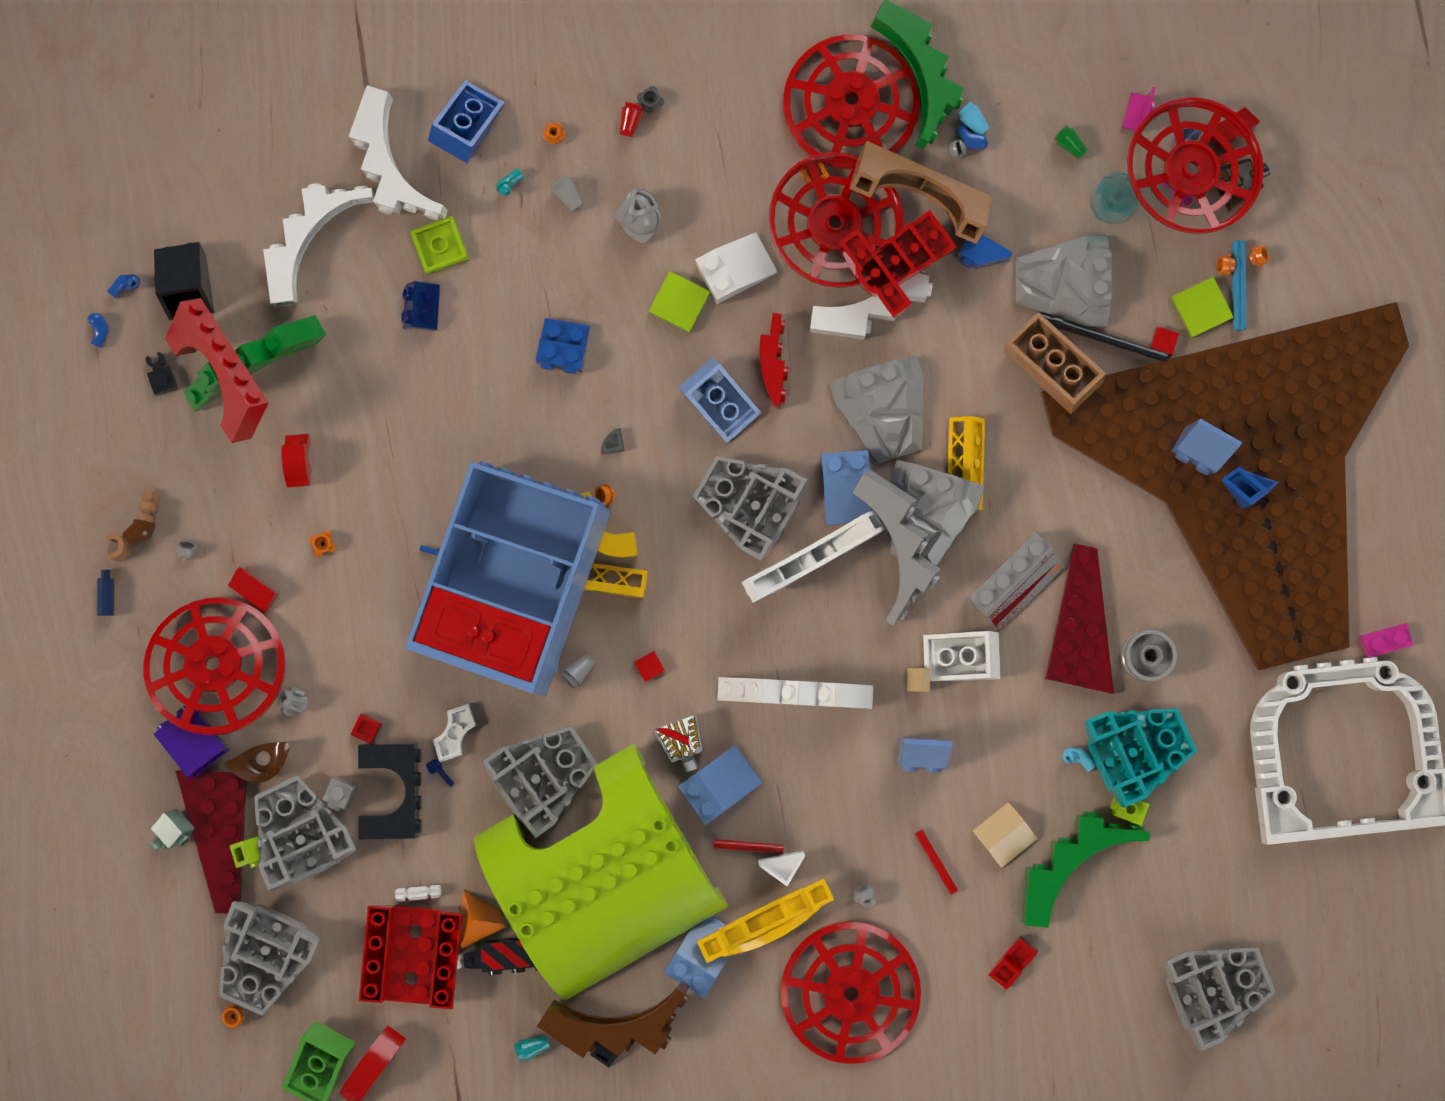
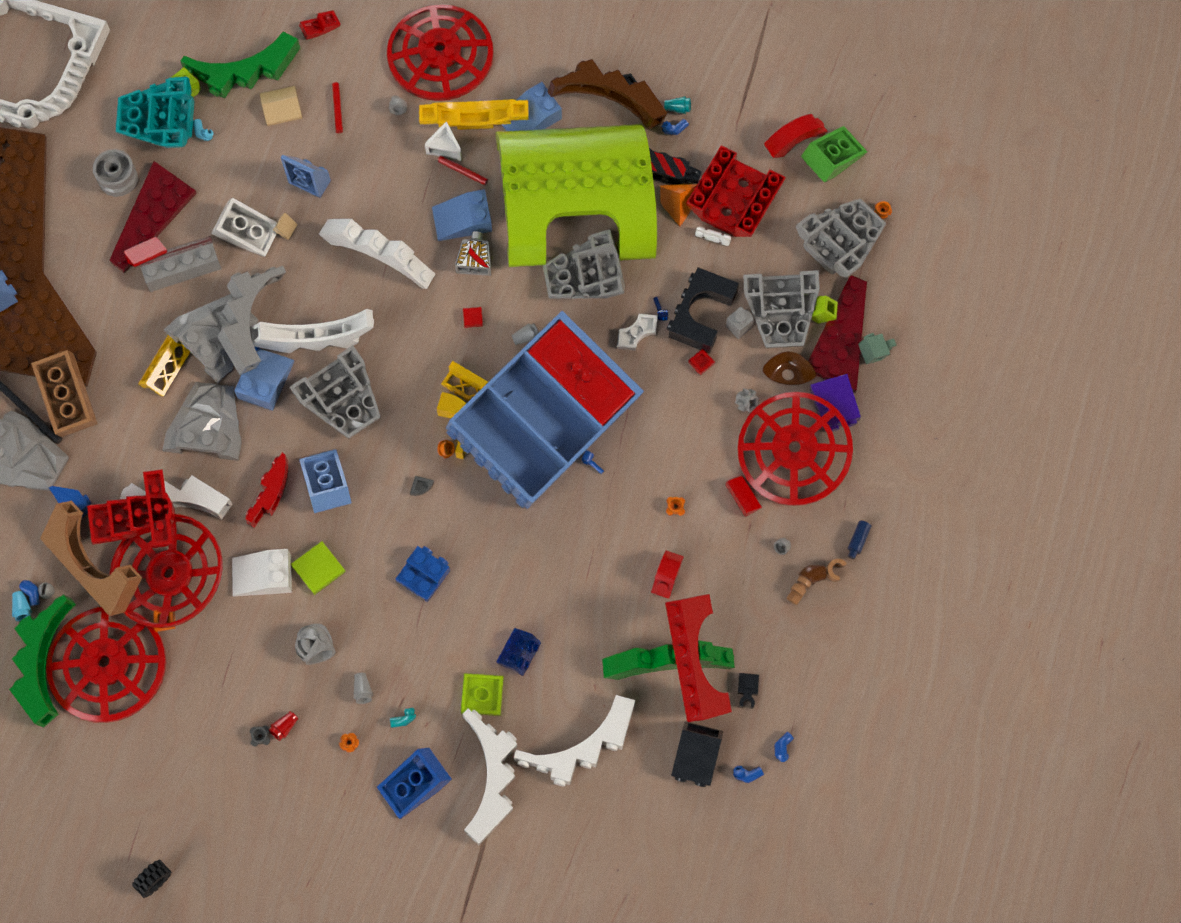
camera: 155 degrees left, 15 degrees down
none -> slope [124,237,167,267]
none -> blue arm [662,119,689,135]

